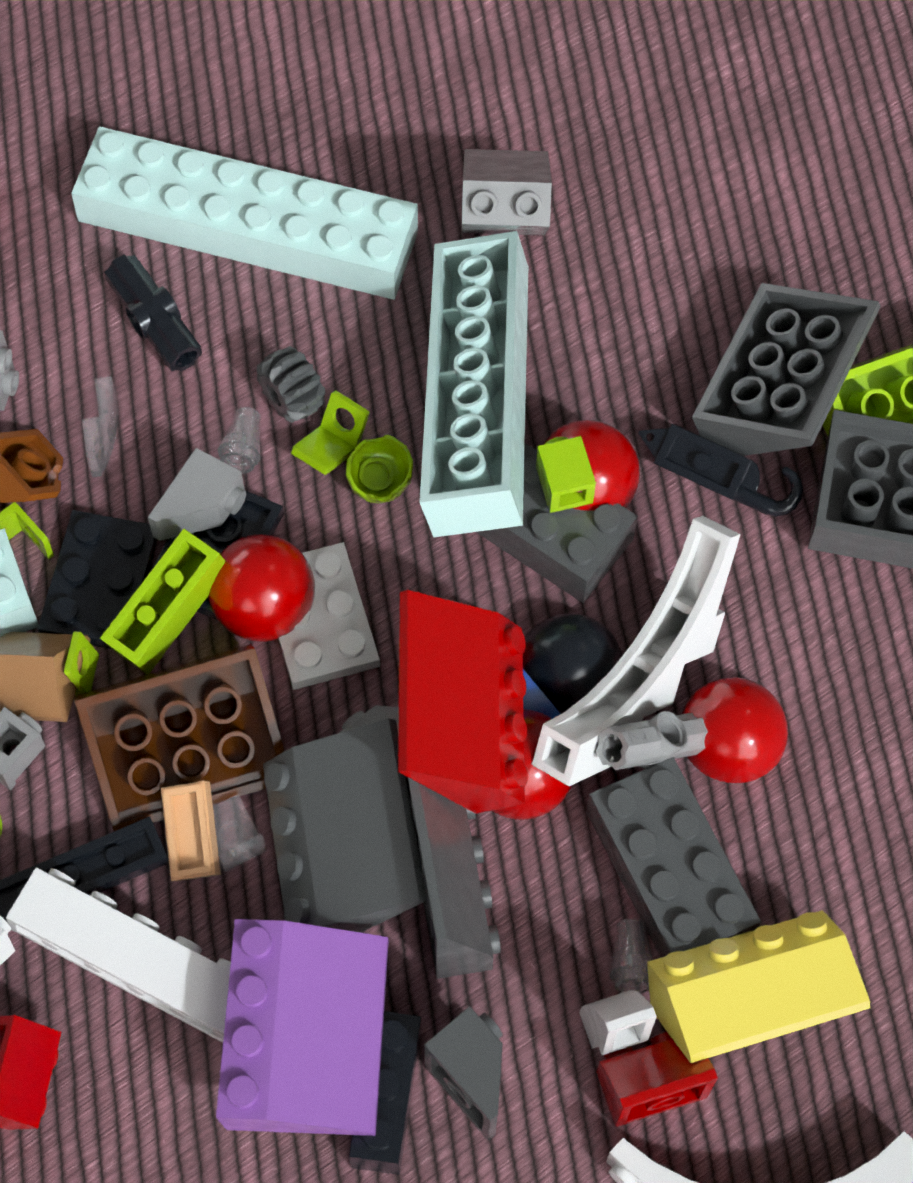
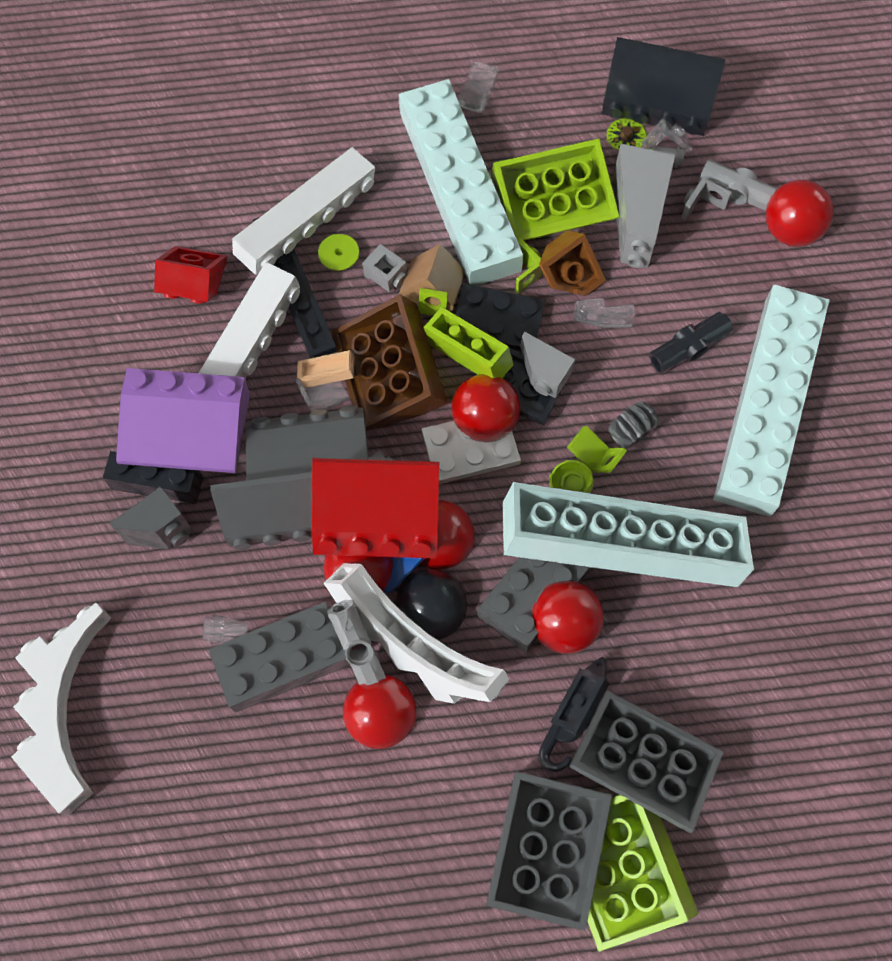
camera: 95 degrees right, 5 degrees up
clear cone [218,407,261,474] -> none
light grey slope [462,149,552,236] -> none
lime brick [536,436,596,513] -> none
white slope [579,990,657,1056] -> none
red slope [596,1032,718,1127] -> none
light yellow slope [647,910,870,1063] -> none

